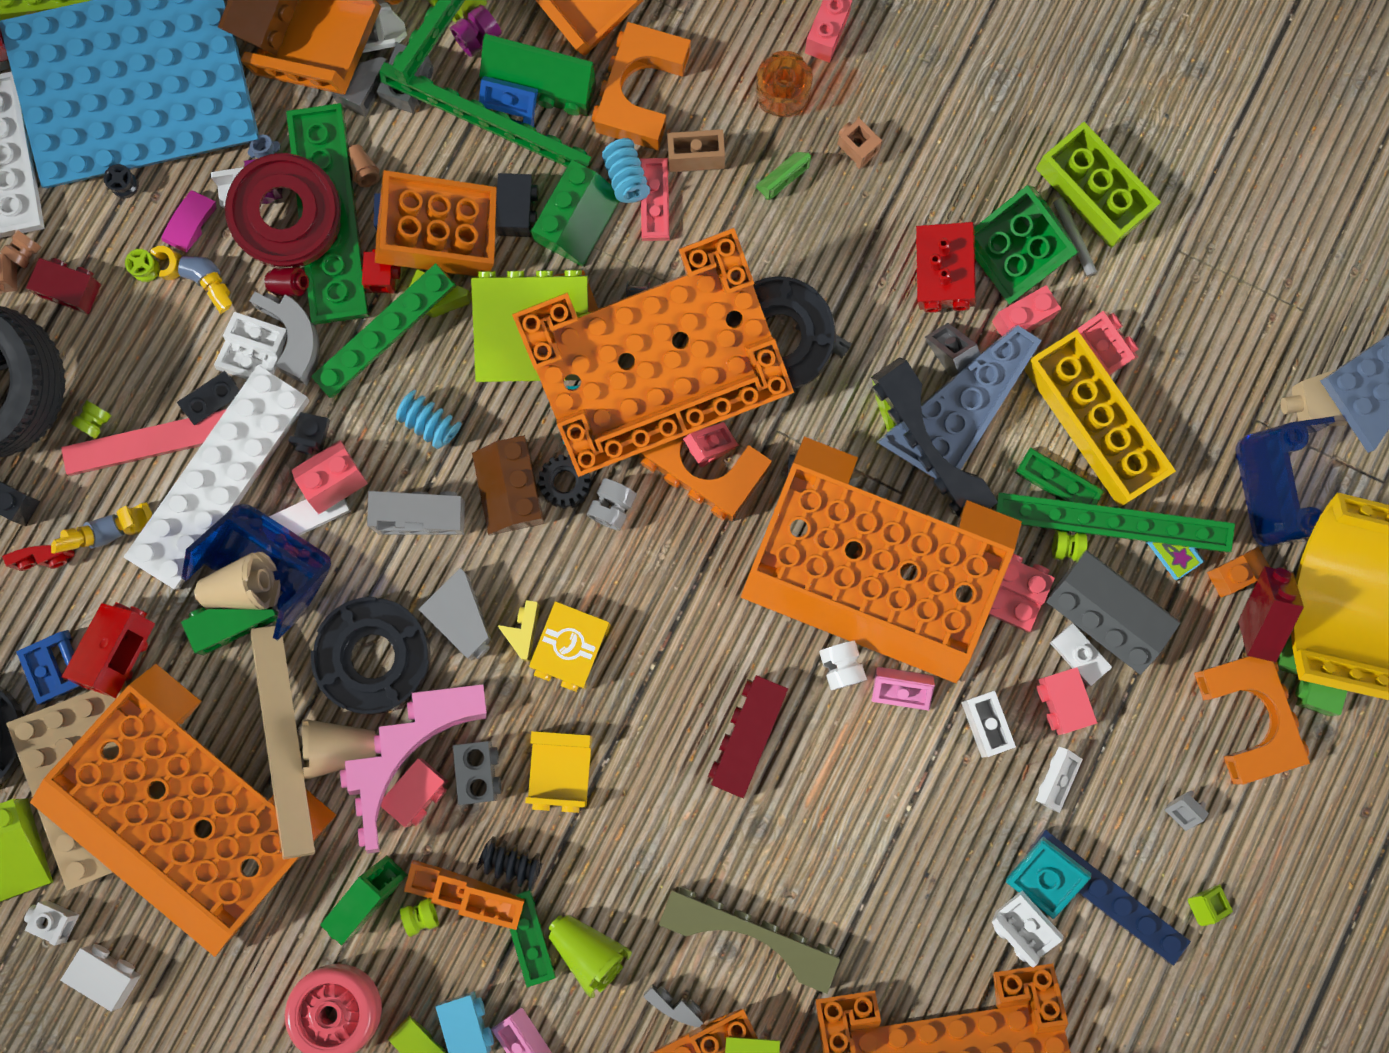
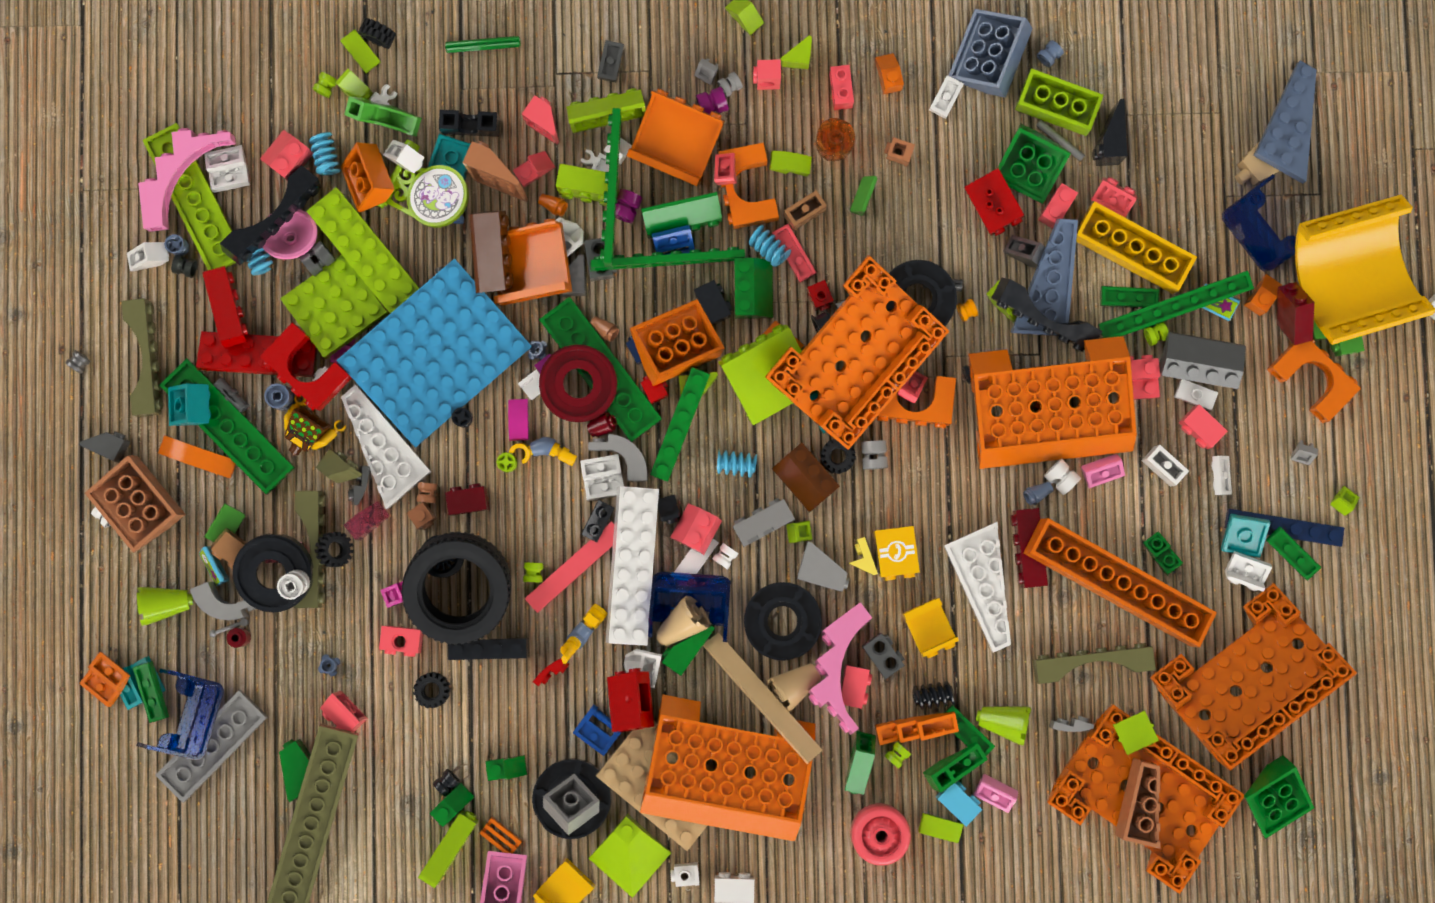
camera: 25 degrees left, 5 degrees up
none -> white slope [624,649,662,688]
none -> white wheel [712,543,739,570]
none -> coral slope [714,153,737,185]
none -> lime slope [769,151,812,177]
none -> lime slope [786,521,813,543]
none -> red brick [806,280,834,312]
none -> orange slope [875,53,904,95]
none -> green slope [923,743,988,793]
none -> white plate [929,75,964,119]
none -> white wing [944,522,1011,653]
none -> sand blue slope [948,9,1033,98]
none -> light orange wheel [956,298,978,322]
none -> sand blue cone [1023,482,1054,505]
none -> orange brick [1024,518,1217,647]
none -> sand blue wheel [1037,40,1064,68]
none -> black slope [1092,99,1128,166]
none -> green slope [1143,531,1183,576]
none -> green tile [1266,527,1322,581]

